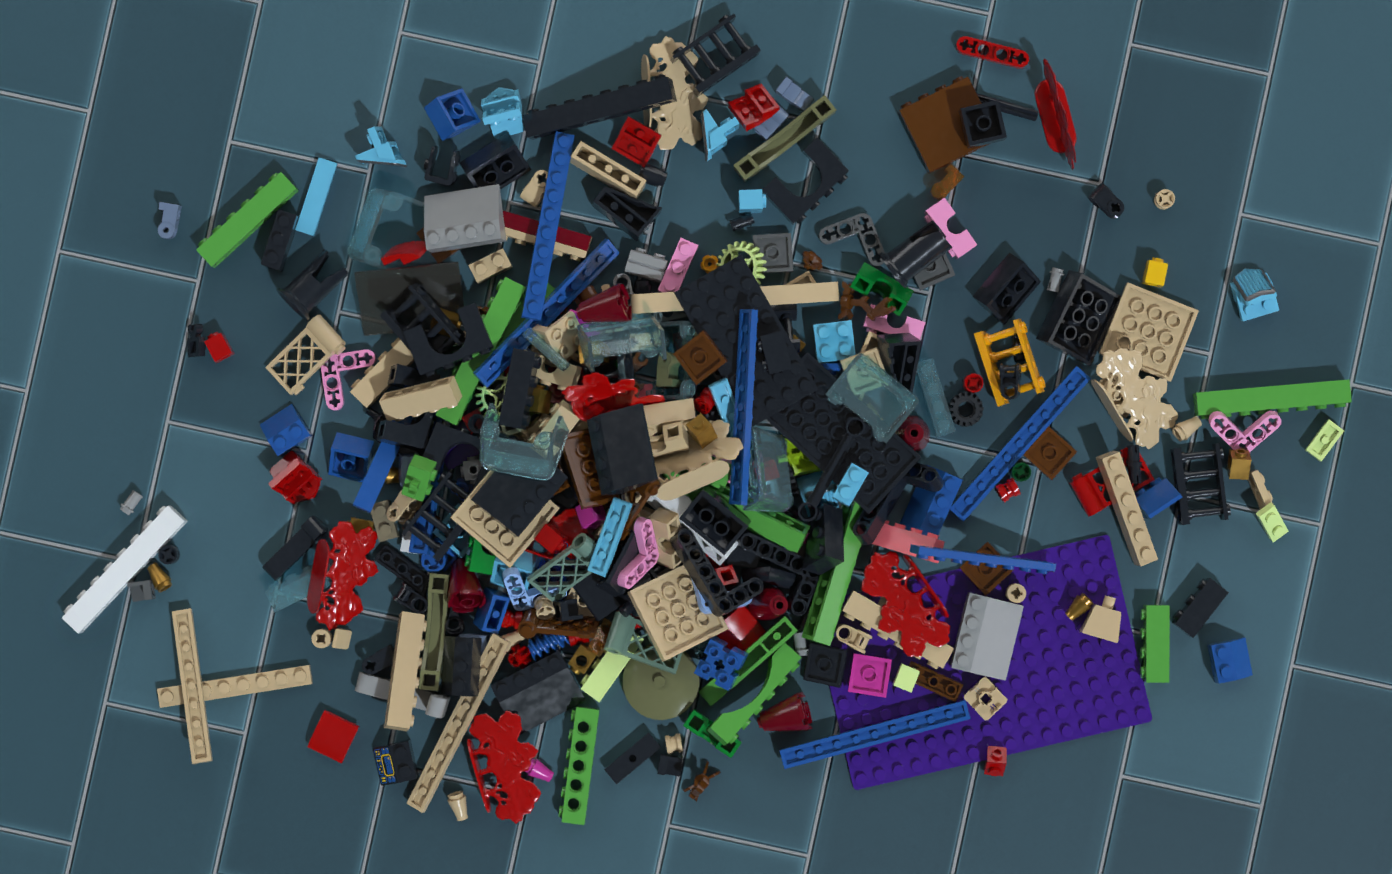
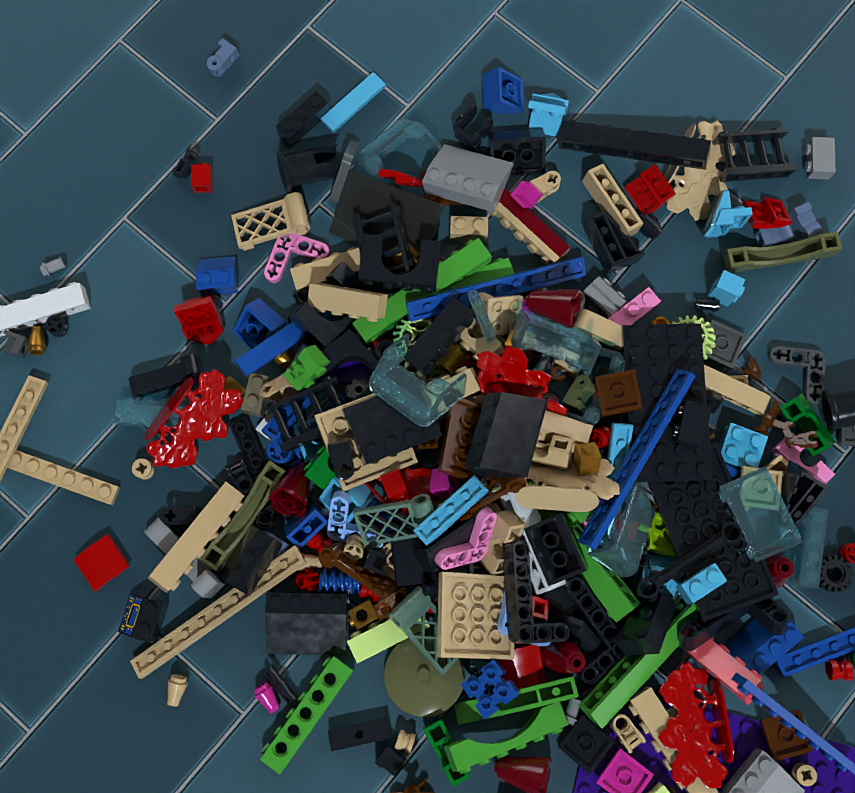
camera: 30 degrees right, 10 degrees down
bright green brick [196,172,299,268] -> none
tan slope [332,628,352,649] -> none
medium azure piece [355,126,407,167] -> none
red plant [467,711,541,824] -> none
blue plate [521,131,575,321] -> none
black arch [762,138,849,225] -> none
none -> black pin [263,665,298,705]
none -> black piece [327,440,355,481]
none -> dark grey beam [329,140,359,204]
none -> dark pink panel [511,181,544,208]
none -> light grey brick [804,137,836,180]

